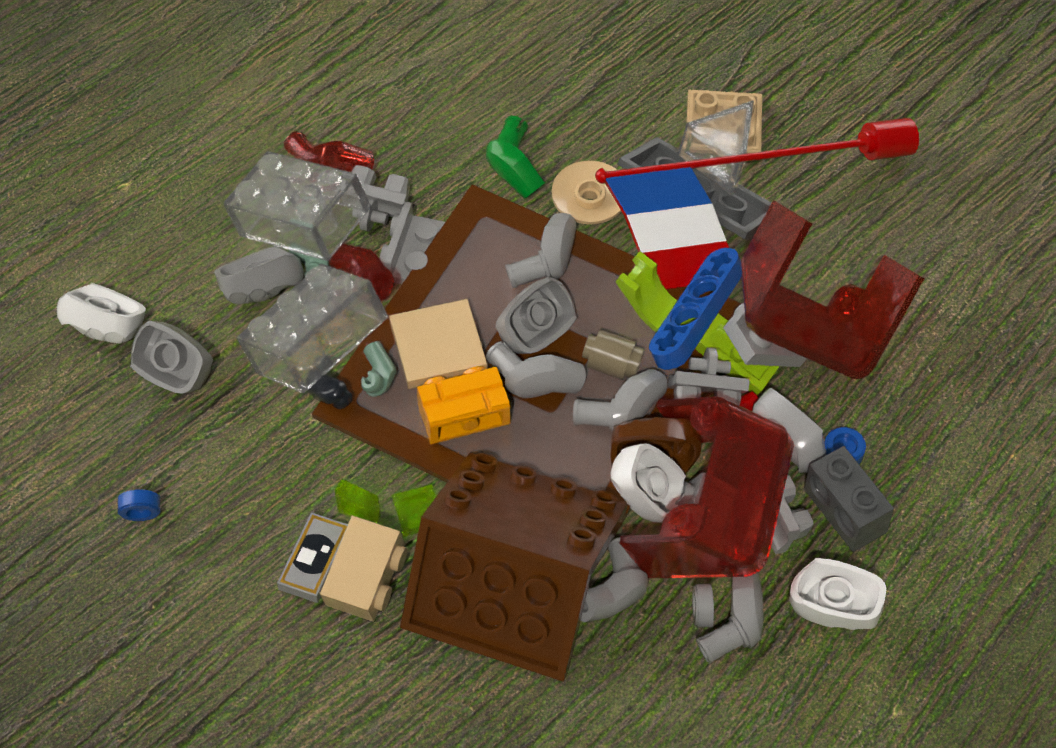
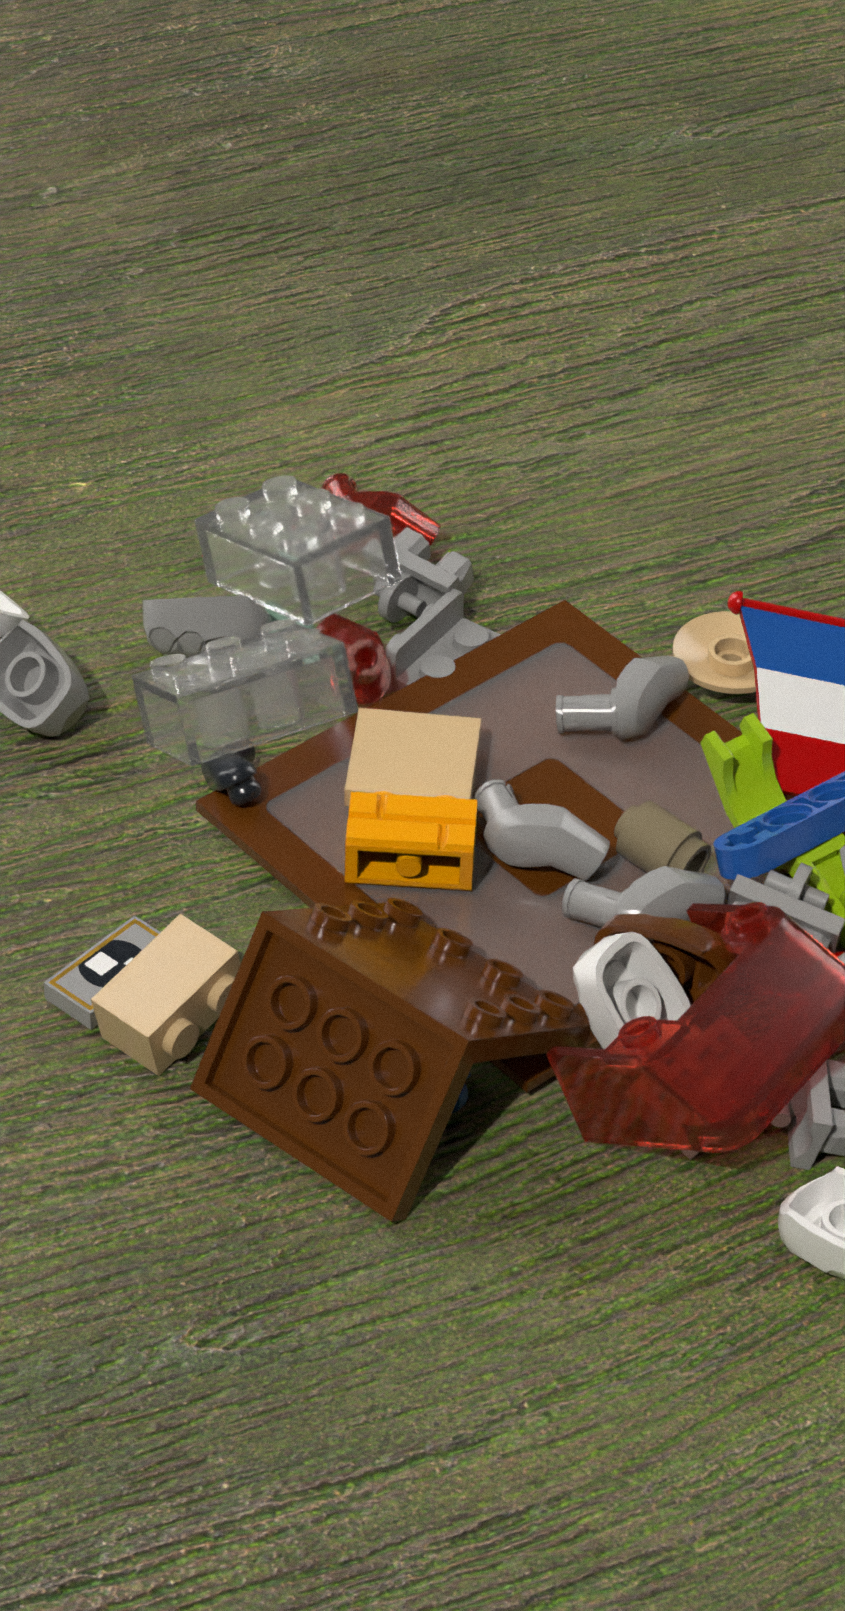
camera: 20 degrees right, 15 degrees down
clear neon green tile [334,479,381,523] -> none
sand green arm [361,341,397,397] -> none
green arm [486,115,545,199] -> none
light grey piece [495,277,577,354] -> none
light grey arm [580,537,648,622] -> none
light grey tile [692,584,714,628] -> none
light grey arm [696,567,764,664] -> none

